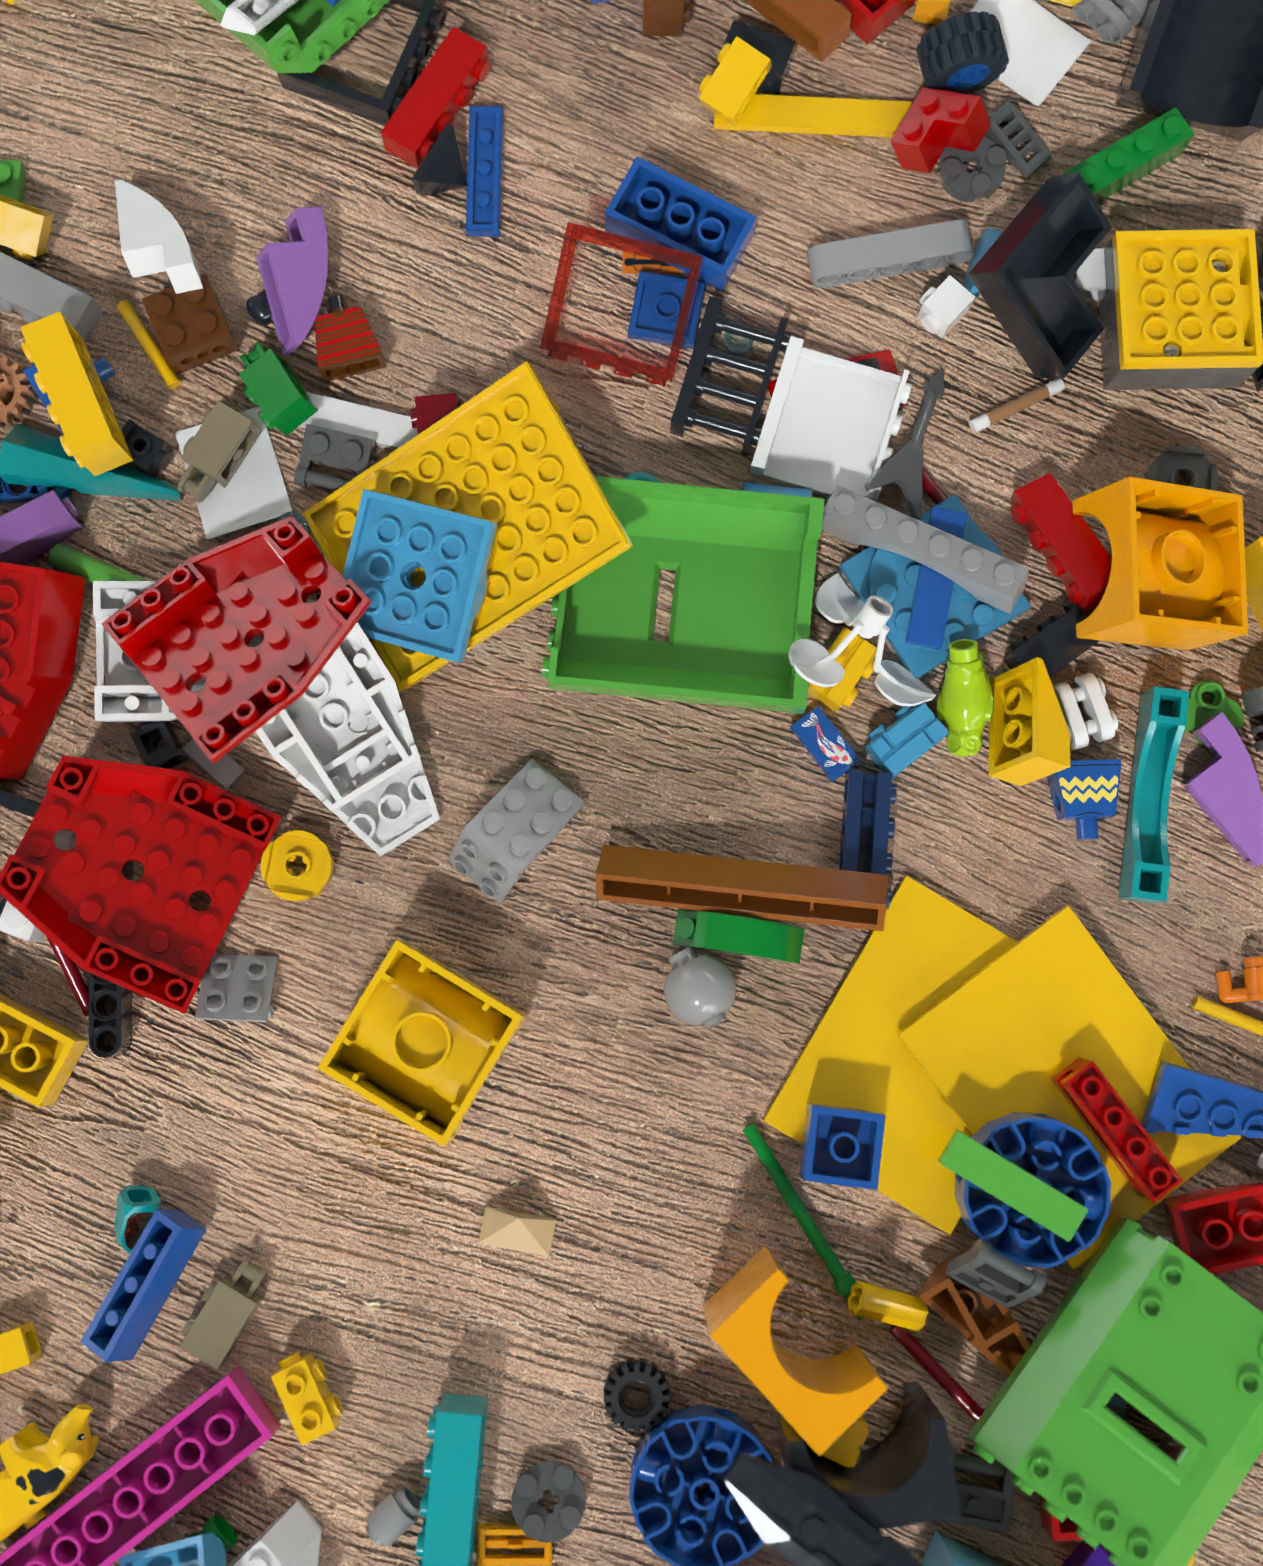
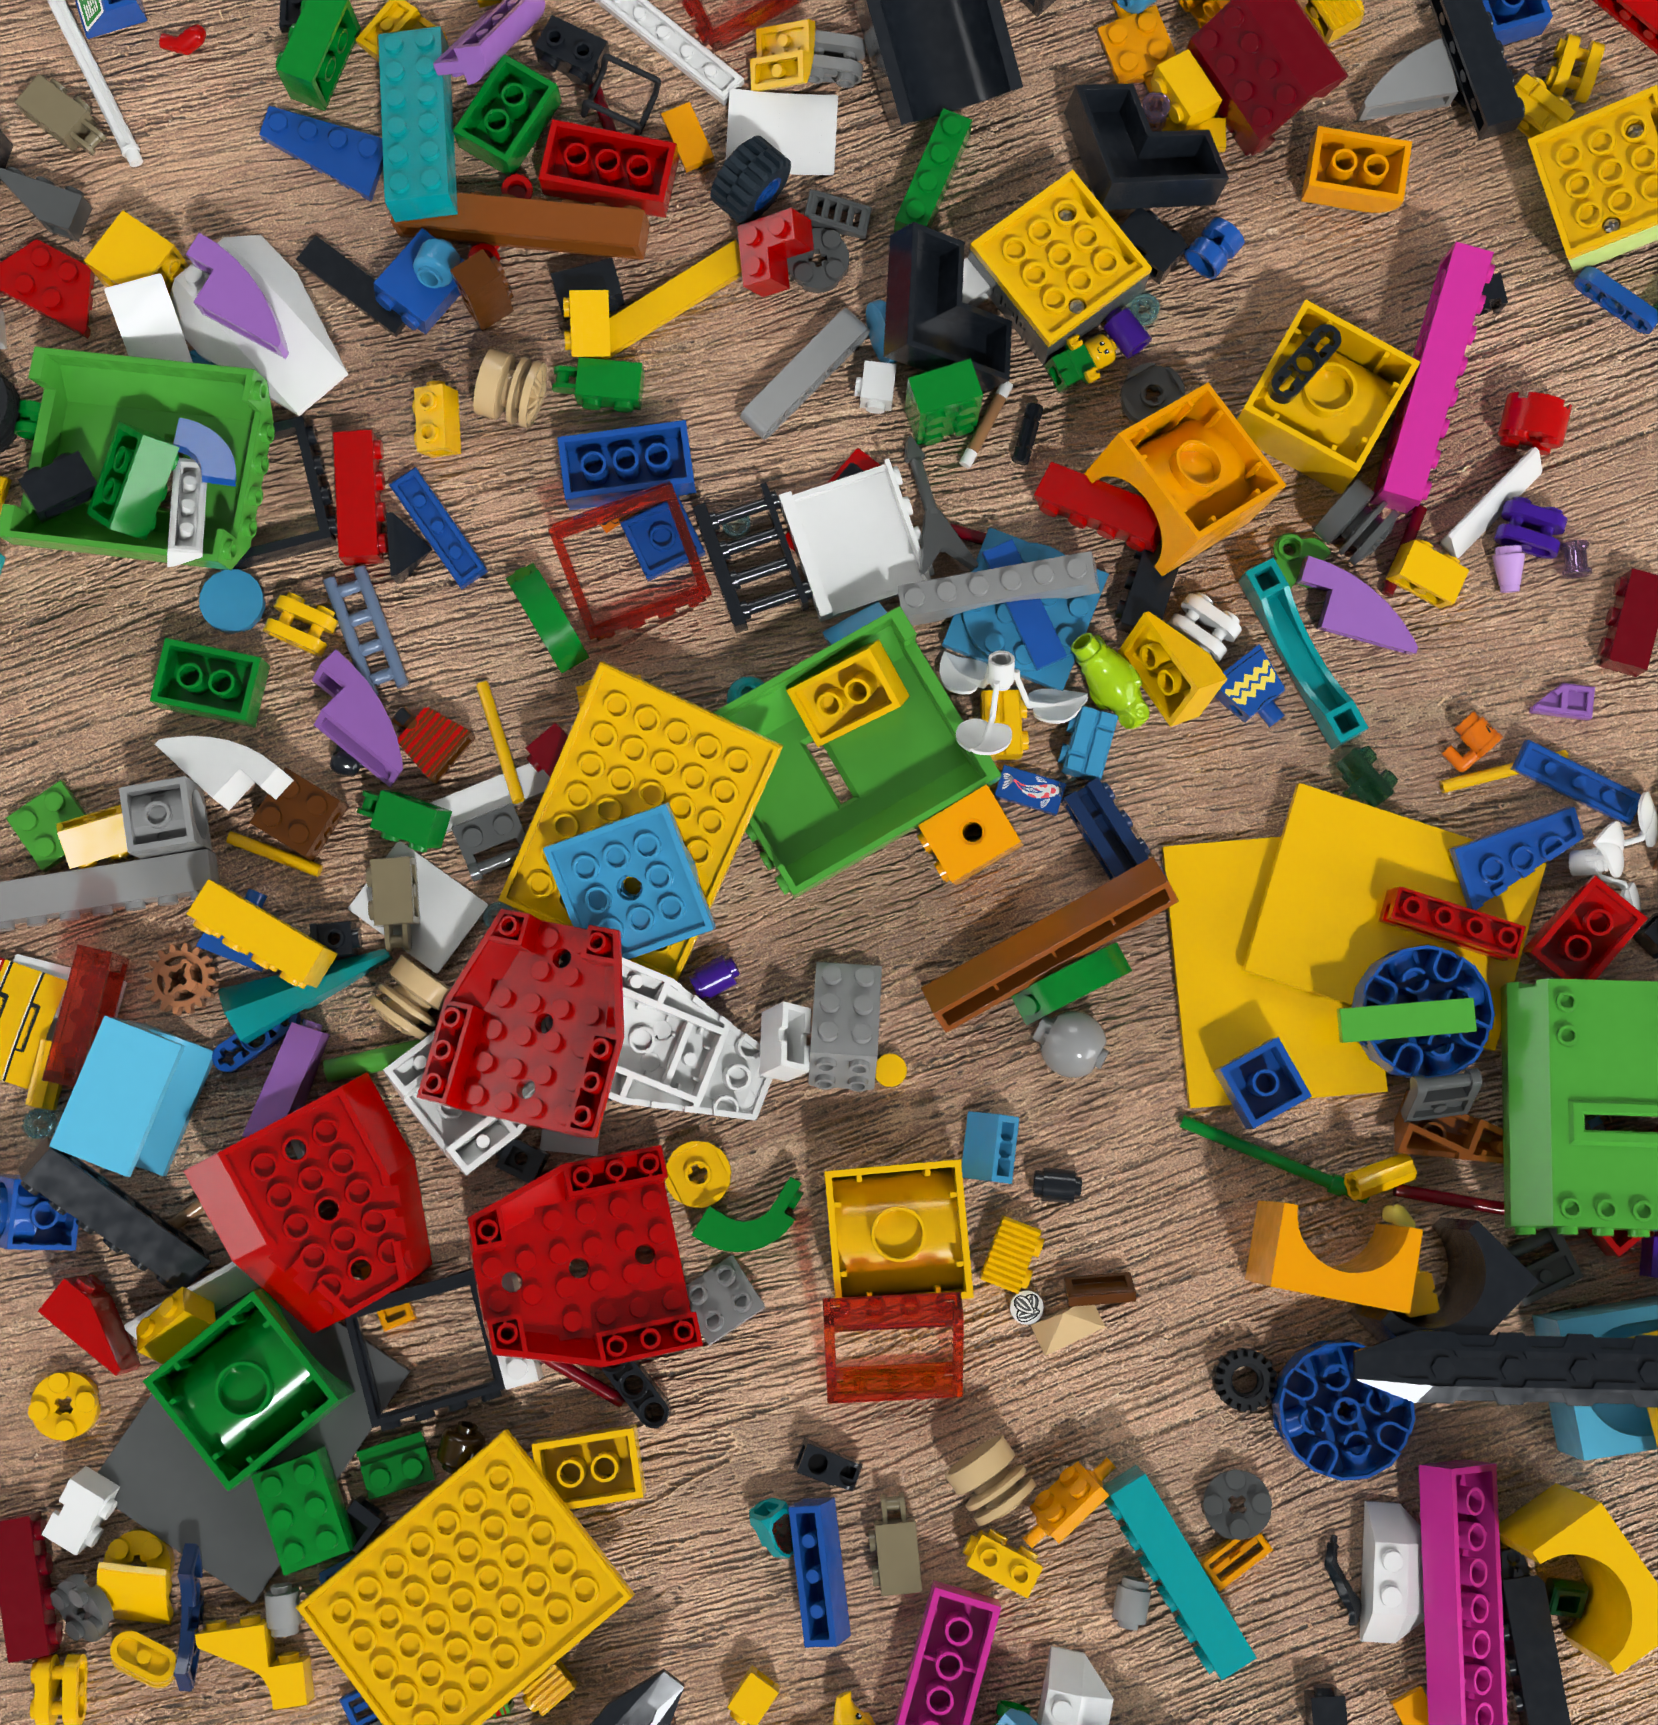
camera: 35 degrees left, 0 degrees up
none -> light grey brick [119,776,212,859]
none -> green brick [150,638,270,728]
none -> dark azure tile [199,569,266,634]
none -> yellow brick [262,592,338,657]
none -> sand blue bar [323,565,409,696]
none -> tan wheel [367,955,451,1040]
none -> yellow brick [412,381,461,458]
none -> tan wheel [473,348,547,429]
none -> yellow piece [476,681,525,804]
none -> green arch [505,563,590,674]
none -> green brick [552,357,645,413]
none -> dark purple brick [689,955,740,999]
none -> green arch [692,1177,804,1252]
none -> white brick [759,1001,811,1082]
none -> yellow slope [786,639,910,747]
none -> black leg [793,1438,863,1491]
none -> clear red window [823,1292,964,1404]
none -> yellow tile [875,1054,907,1087]
none -> green brick [905,358,983,446]
none -> light orange brick [917,784,1024,886]
none -> tan wheel [945,1434,1036,1526]
none -> dark azure brick [962,1111,1019,1184]
none -> yellow brick [979,1215,1045,1294]
none -> tile [1009,1290,1044,1325]
none -> black axle [1012,402,1043,465]
none -> light orange plate [1022,1457,1116,1549]
none -> black brick [1033,1167,1082,1203]
none -> piece [1044,334,1117,393]
none -> reddish brown tile [1064,1272,1136,1307]
none -> dark purple brick [1104,307,1152,359]
none -> clear light blue bush [1130,293,1160,326]
none -> clear green hips [1335,746,1398,807]
none -> light yellow arm [1382,1204,1416,1228]

